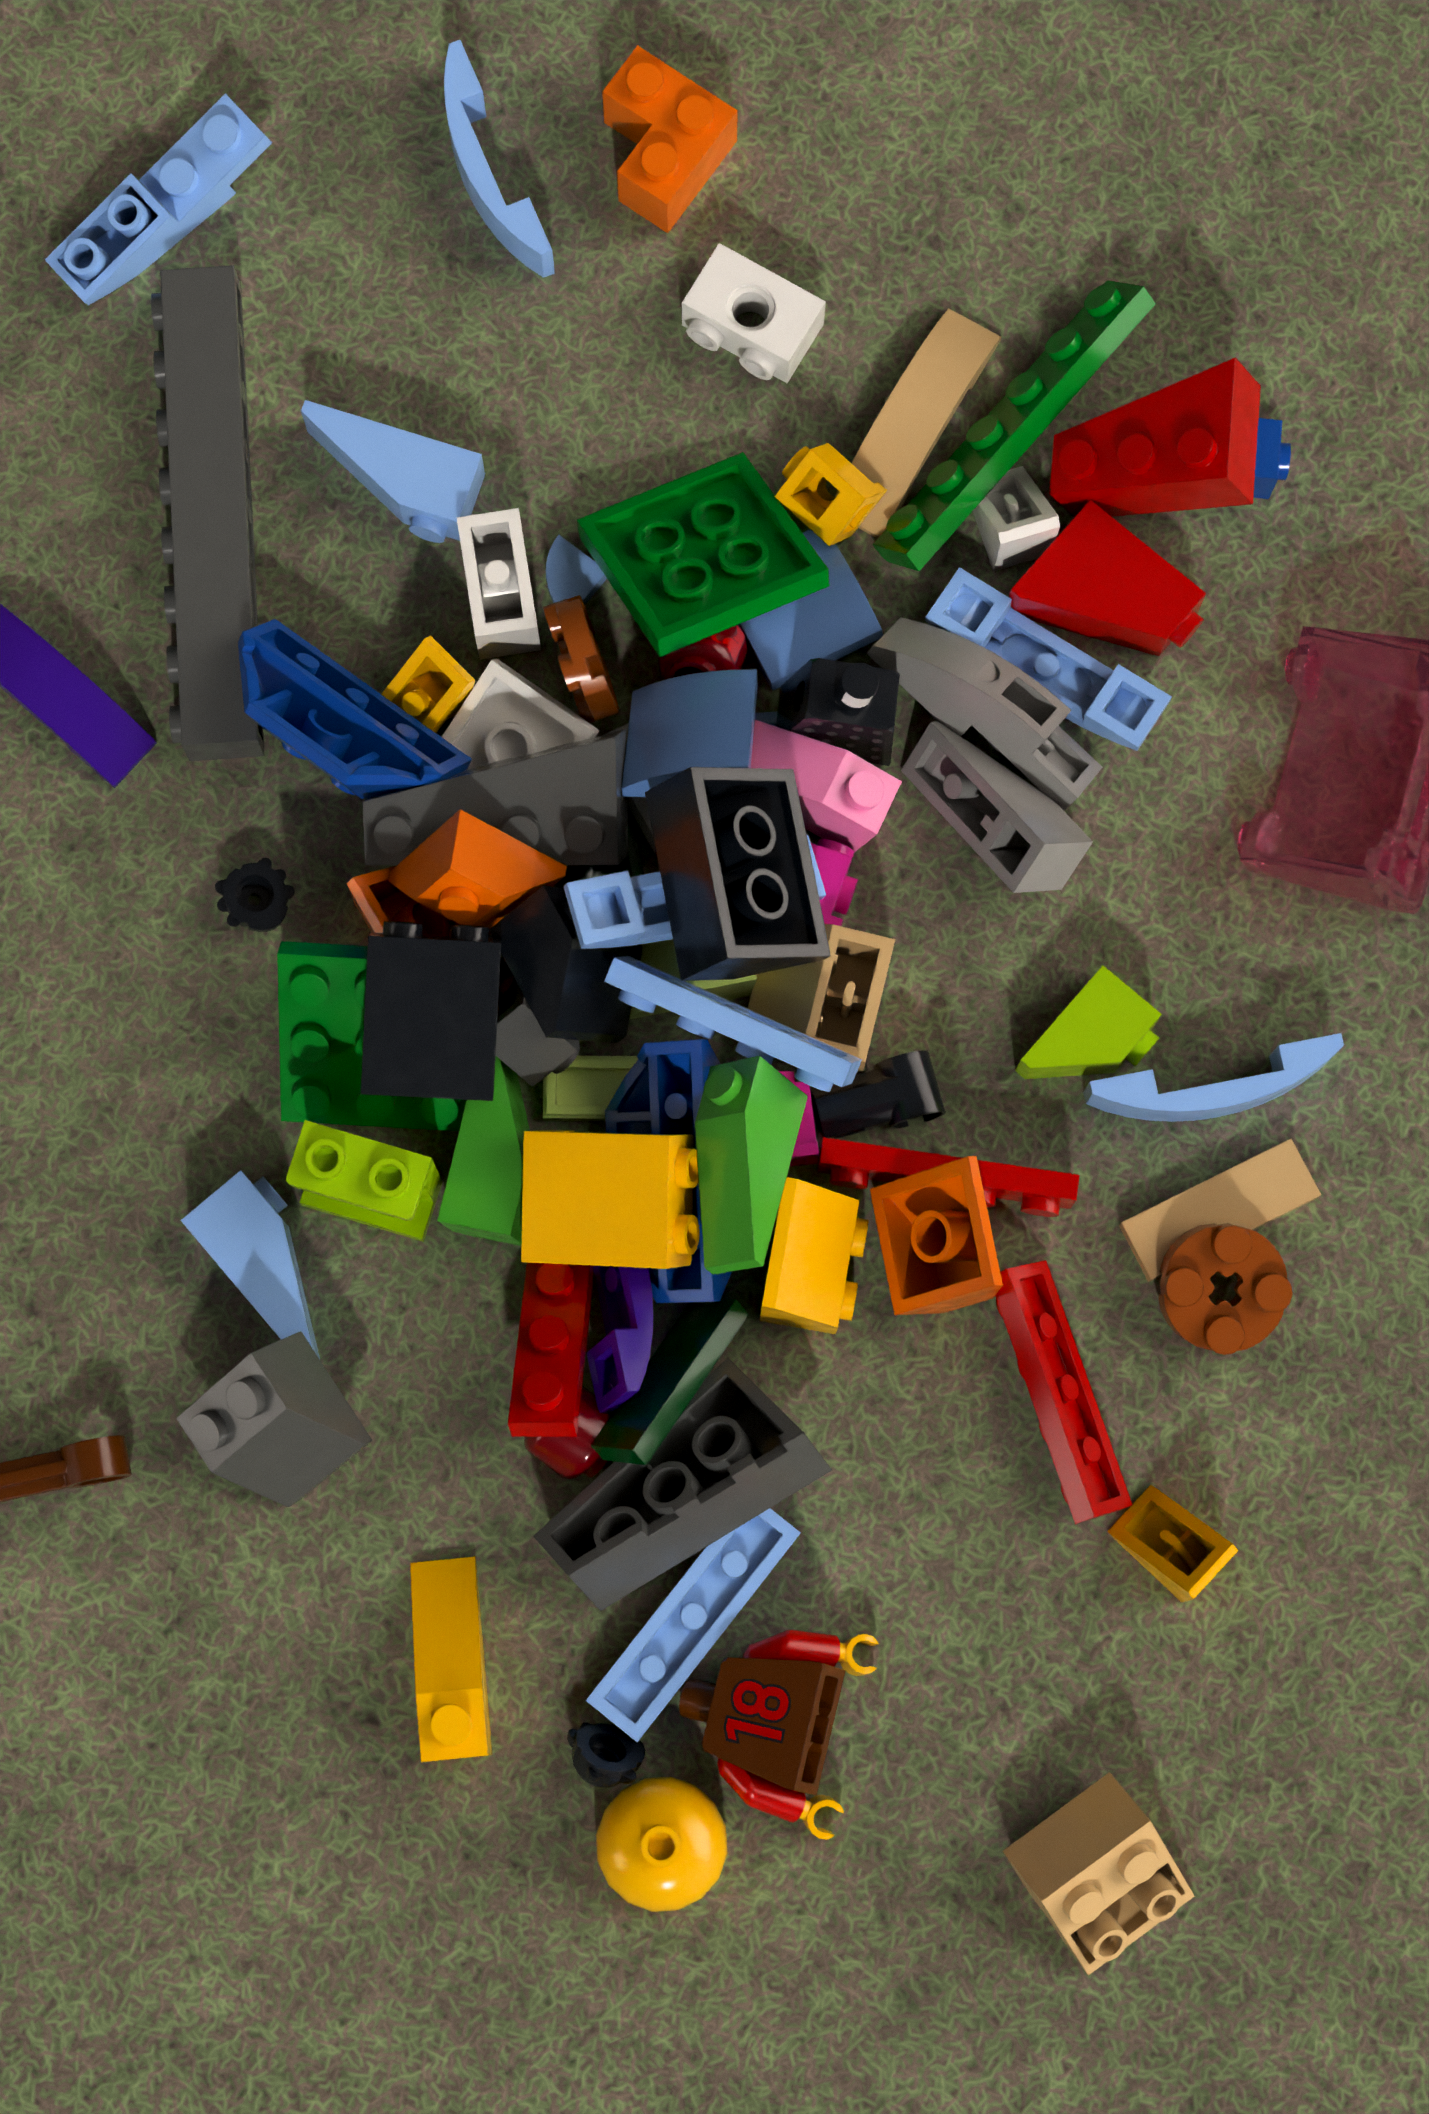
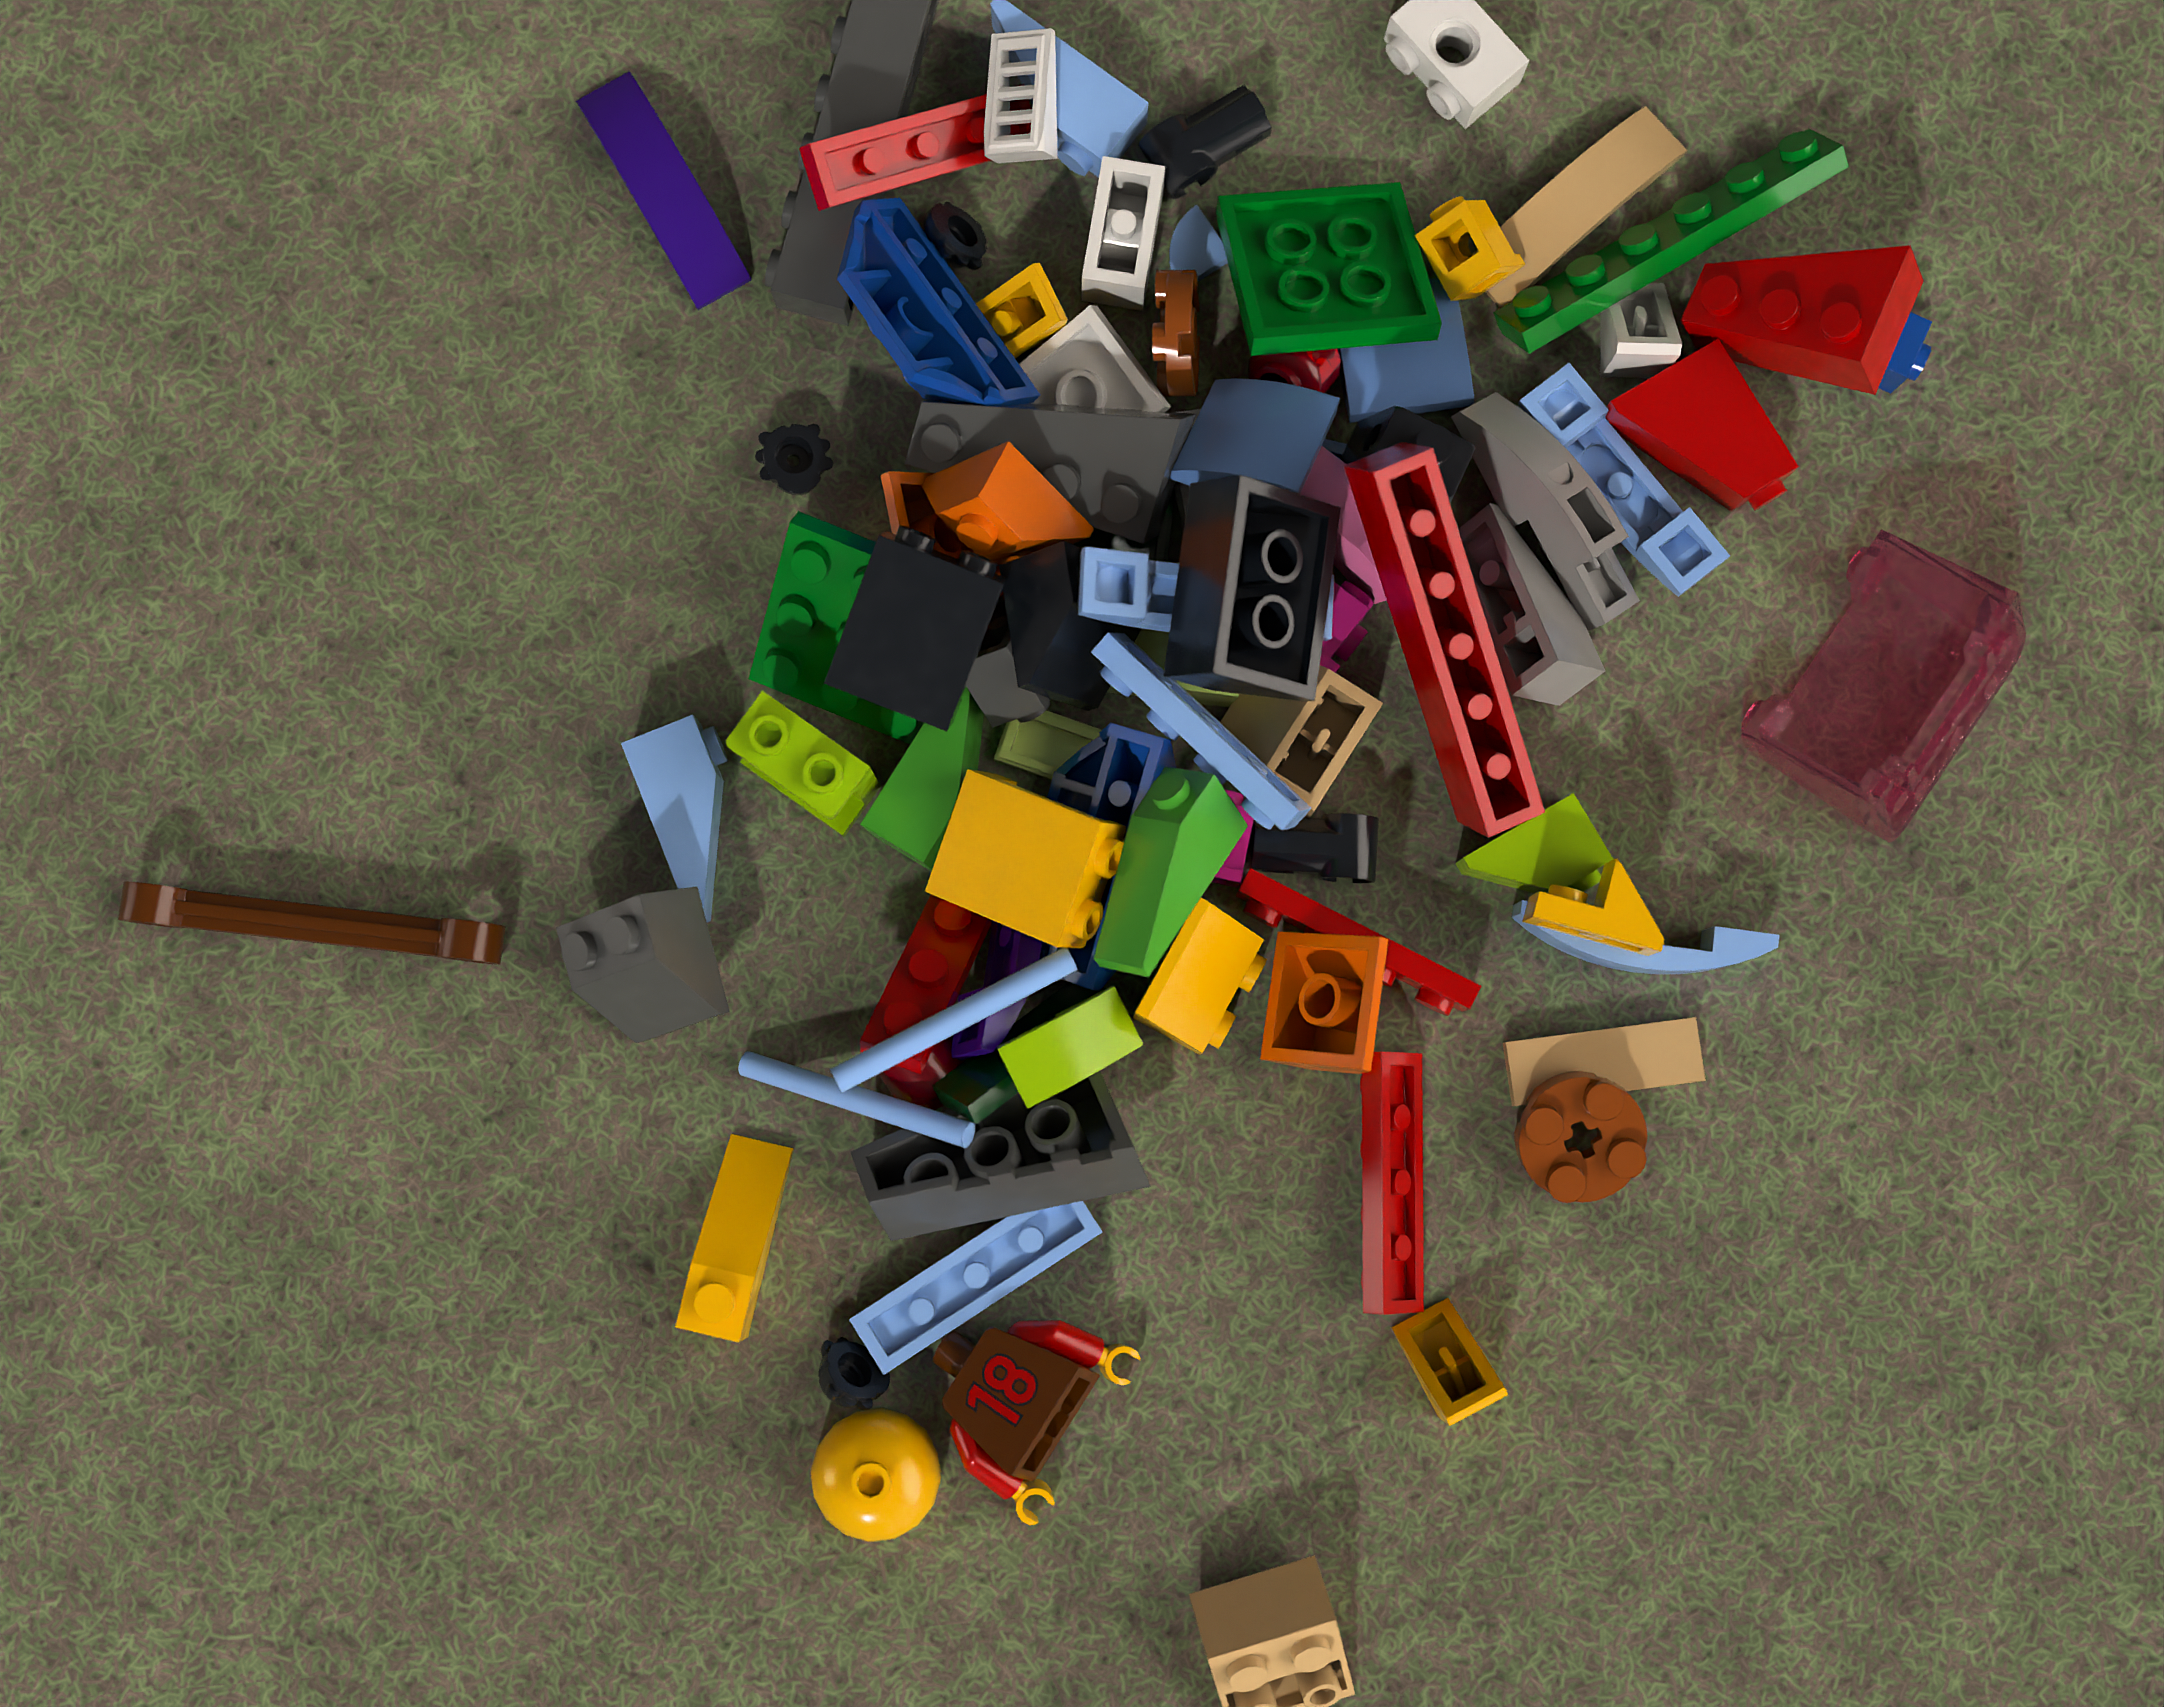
camera: 20 degrees right, 5 degrees up
none -> light blue bar [738,1051,975,1148]
none -> plate [799,84,1031,211]
none -> light blue bar [830,948,1077,1093]
none -> black animal [924,201,987,270]
none -> white slope [984,28,1057,163]
none -> lime slope [997,985,1143,1109]
none -> black piece [1138,85,1272,199]
none -> red brick [1344,442,1545,838]
none -> yellow slope [1522,858,1664,956]

